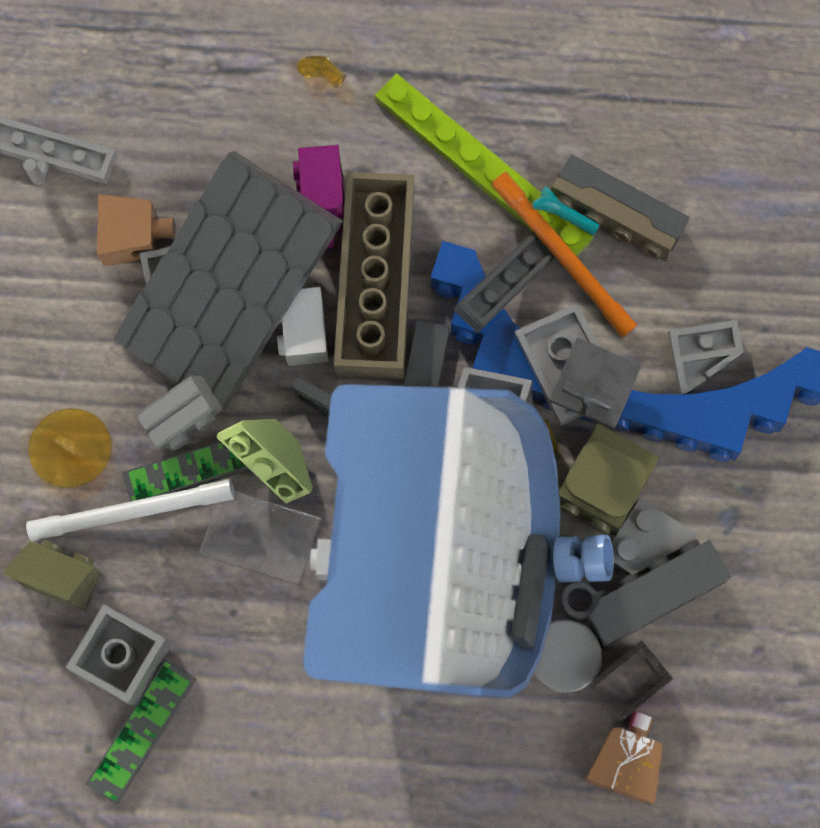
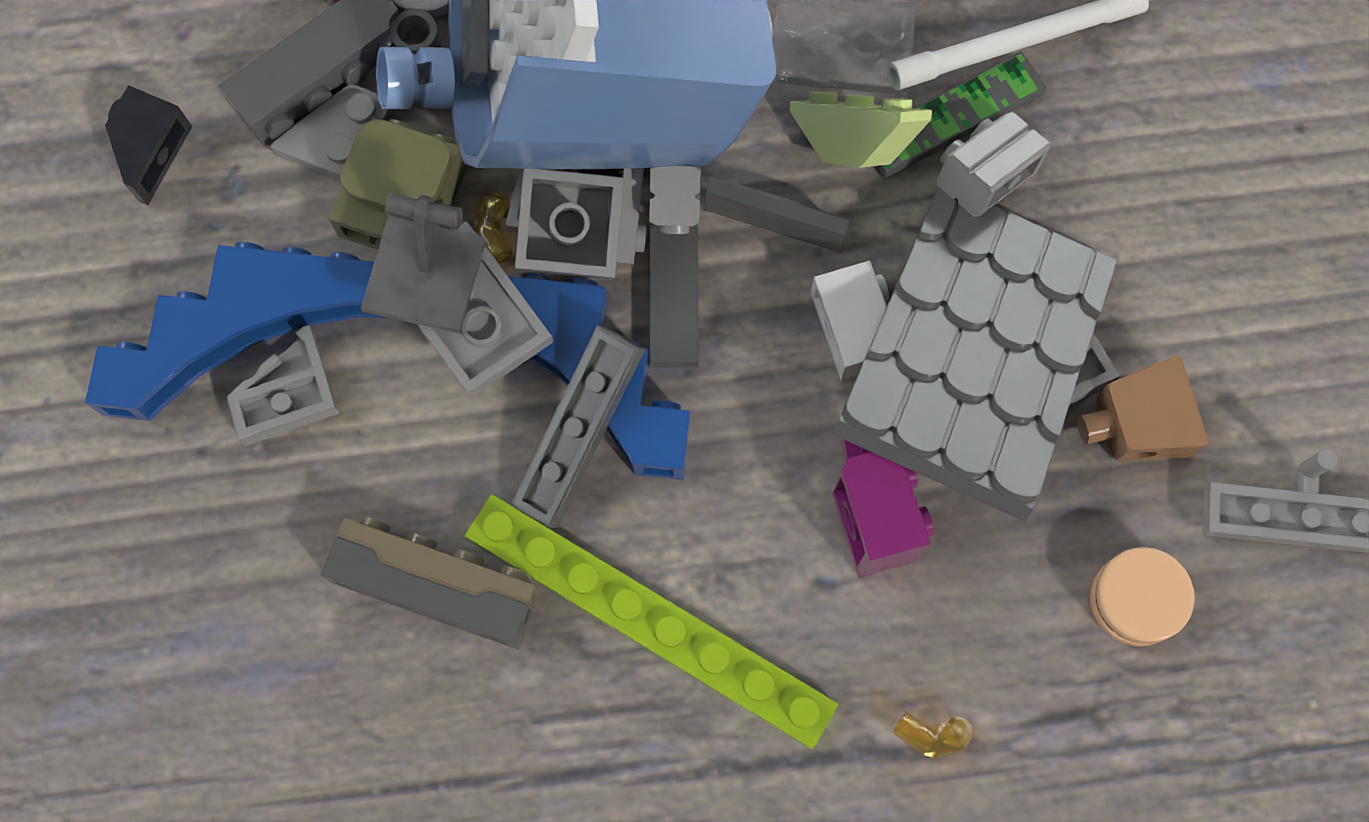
camera: 165 degrees right, 0 degrees up
clear yellow shield [28,408,112,488] -> none
dark tan brick [334,172,415,380] -> none
orange piece [491,172,638,338] -> none
teal piece [532,186,600,236] -> none
none -> black slope [105,85,193,206]
none -> light nougat head [1090,547,1195,647]

